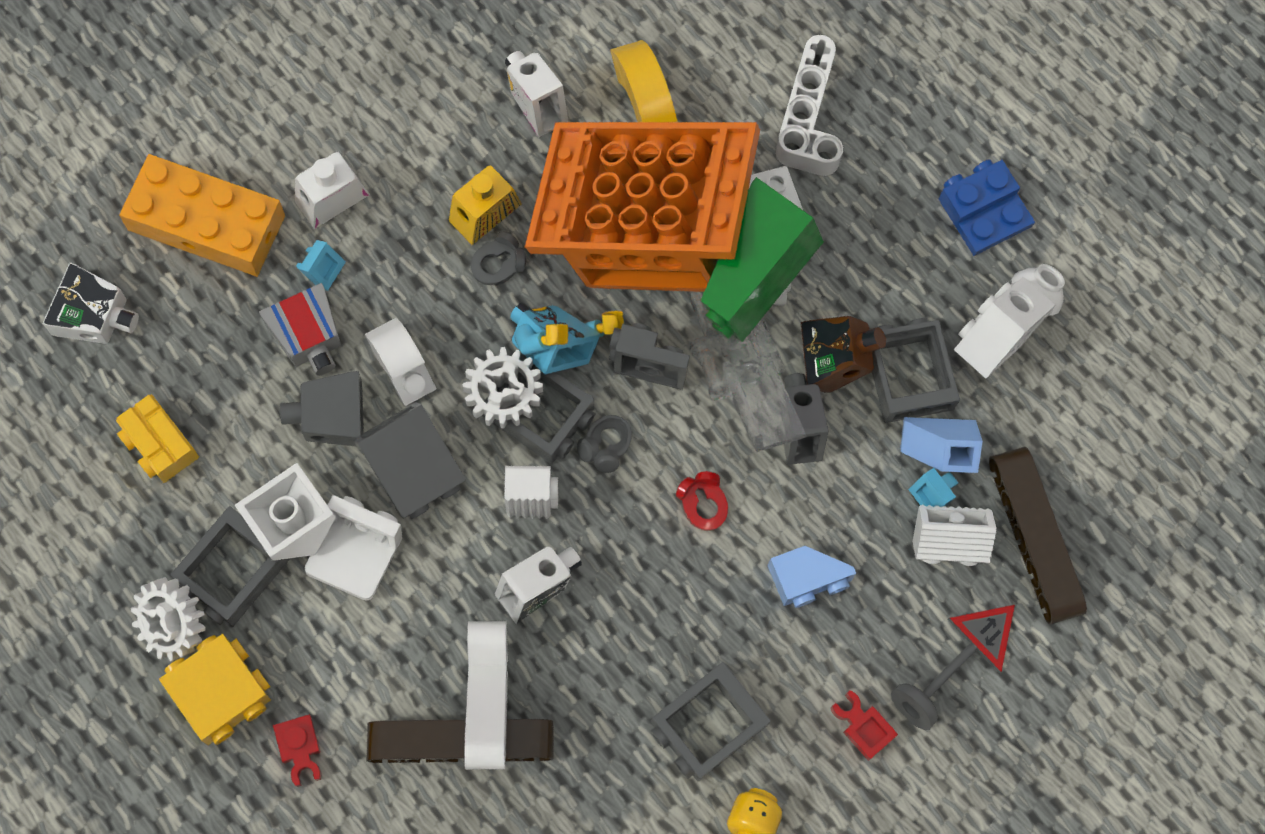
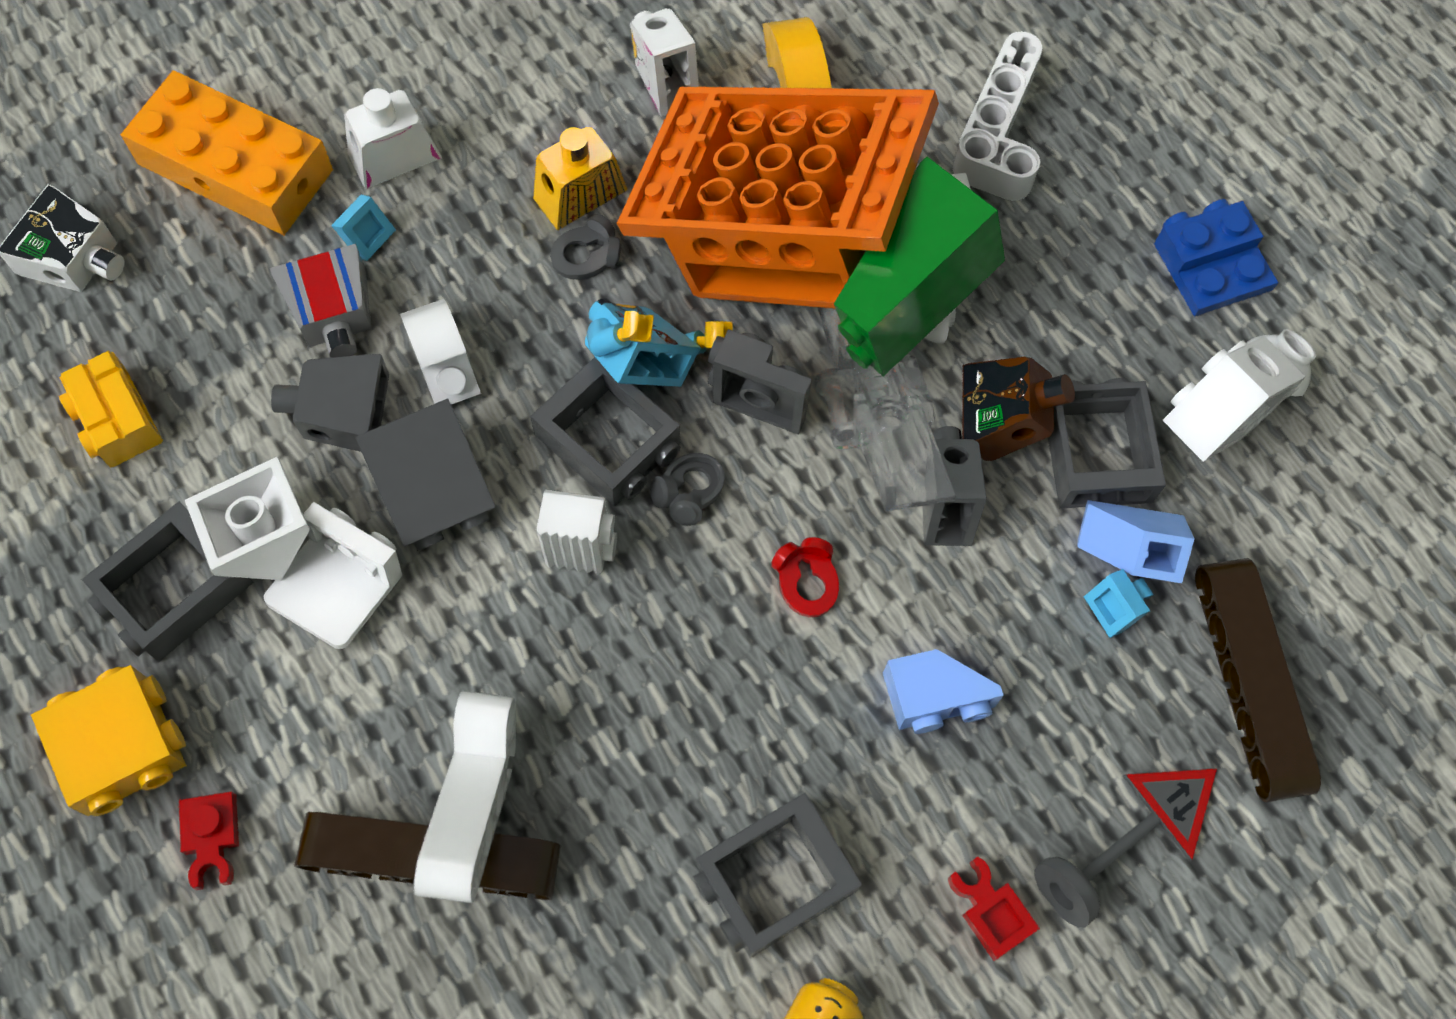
camera: 10 degrees right, 5 degrees down
white gear [131,577,205,661] -> none
white gear [463,347,543,428] -> none
white torso [495,546,582,624] -> none
white brick [912,504,996,566] -> none

